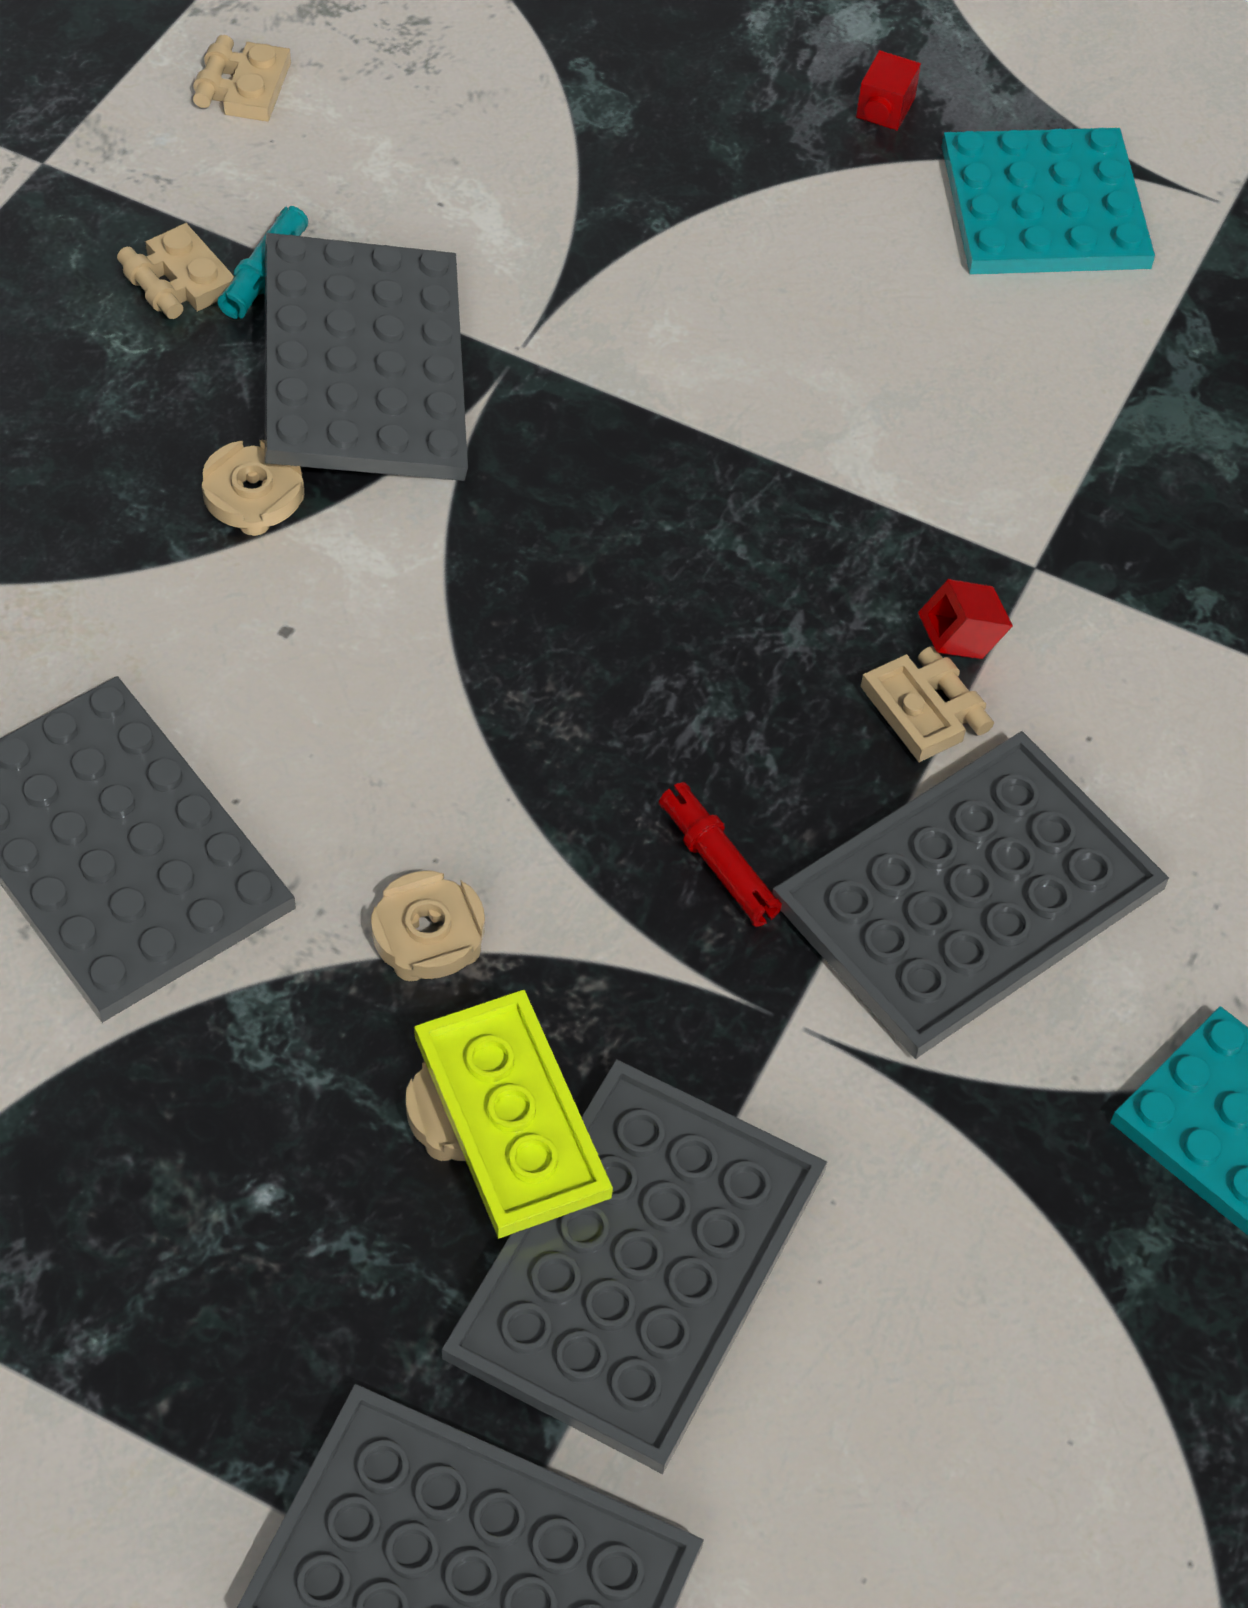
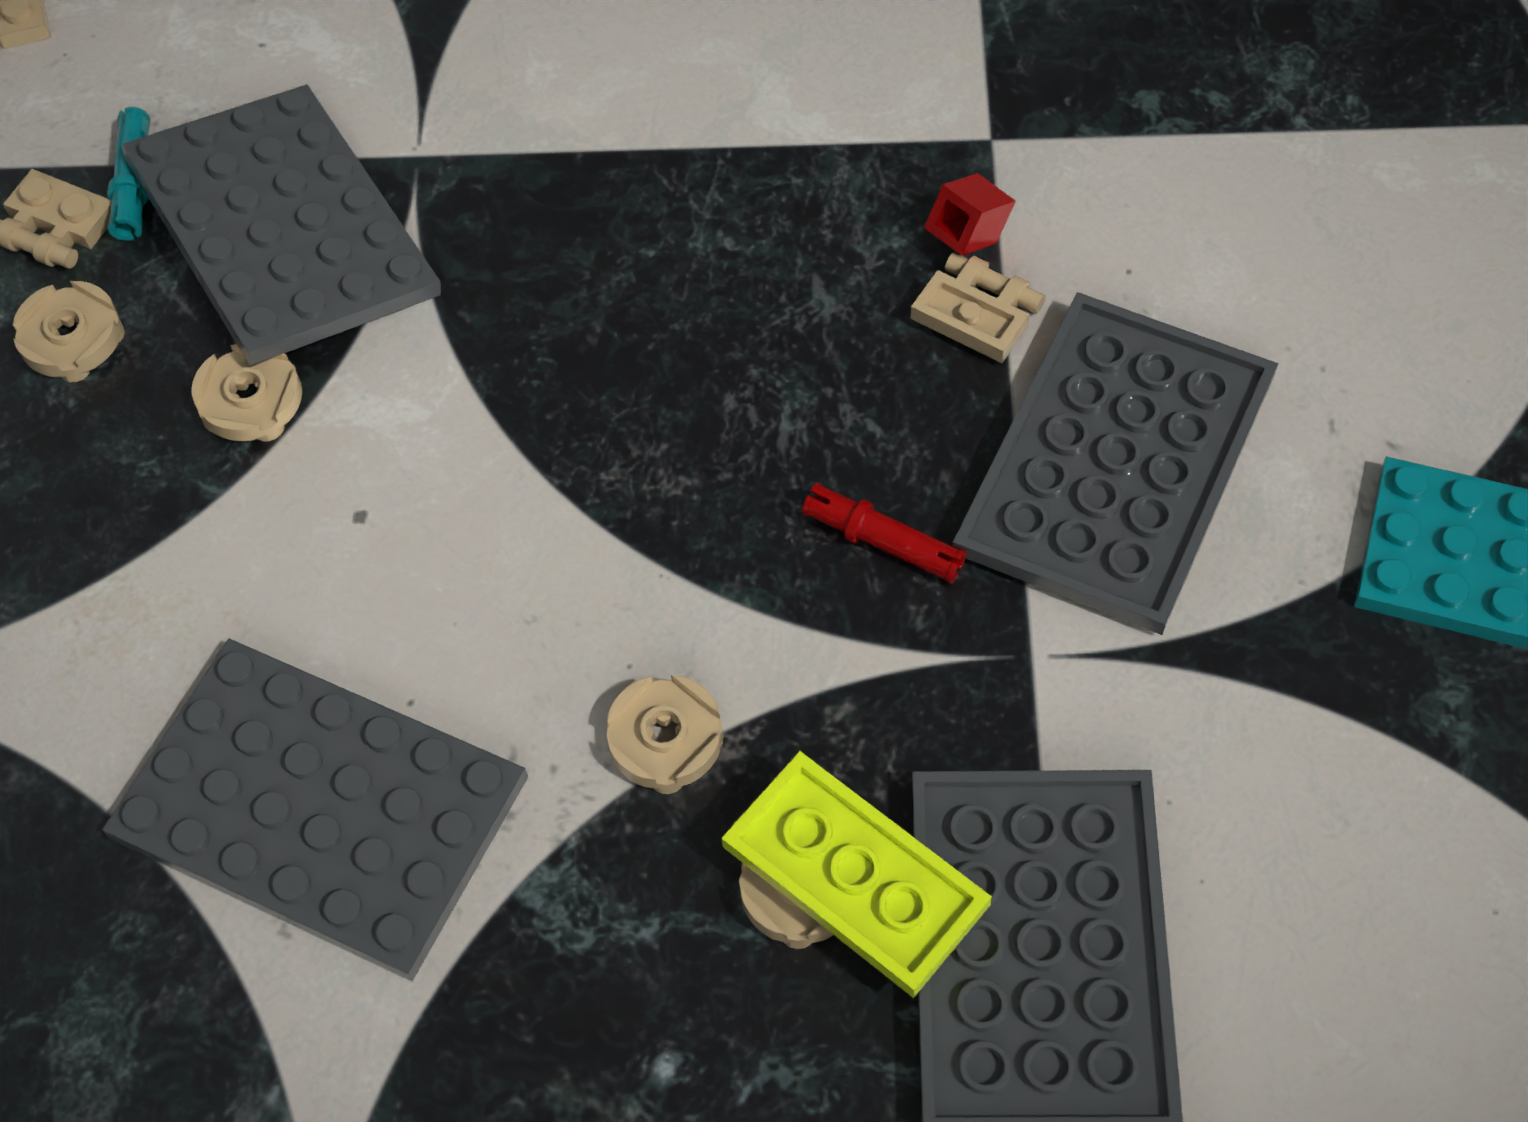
camera: 20 degrees left, 5 degrees up
none -> tan plate [13,281,125,382]

